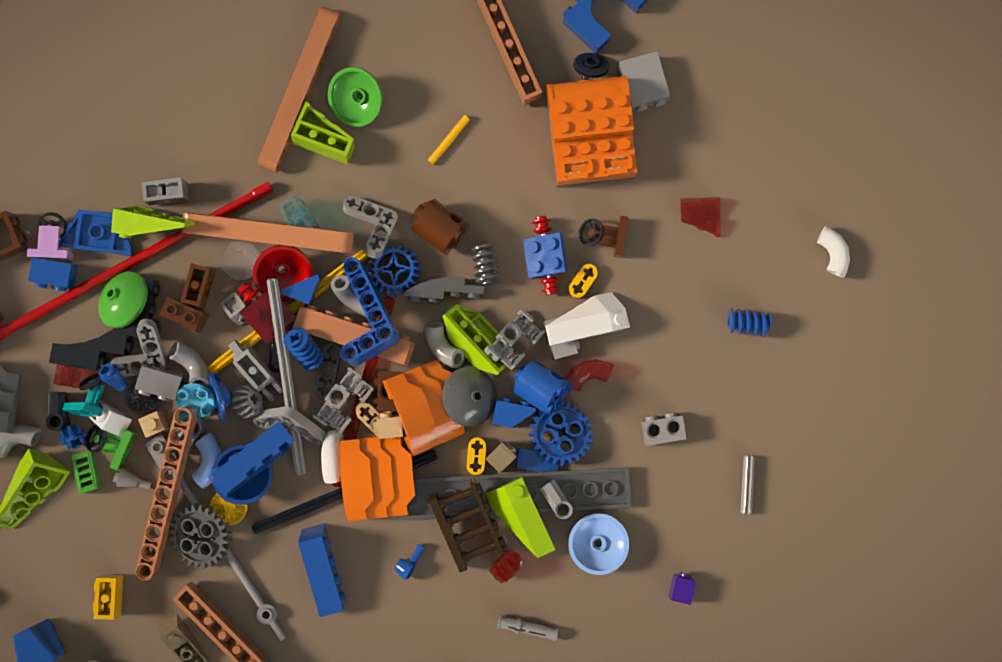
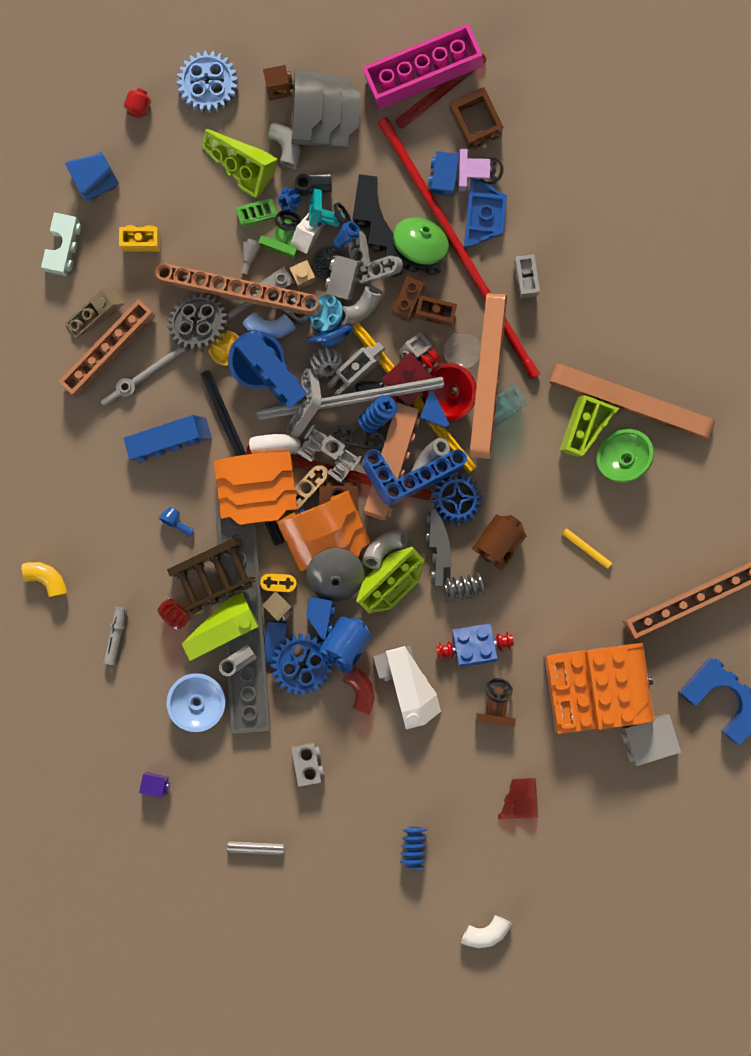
camera: 90 degrees right, 0 degrees up
clear red brick [53,364,82,388] -> none
lime wedge [111,205,195,238] -> none
light grey beam [343,196,398,258] -> none
tan brick [373,411,403,439] -> none
light grey piece [484,309,546,370] -> none
yellow beam [569,264,598,298] -> none
black wheel [573,53,610,78] -> none

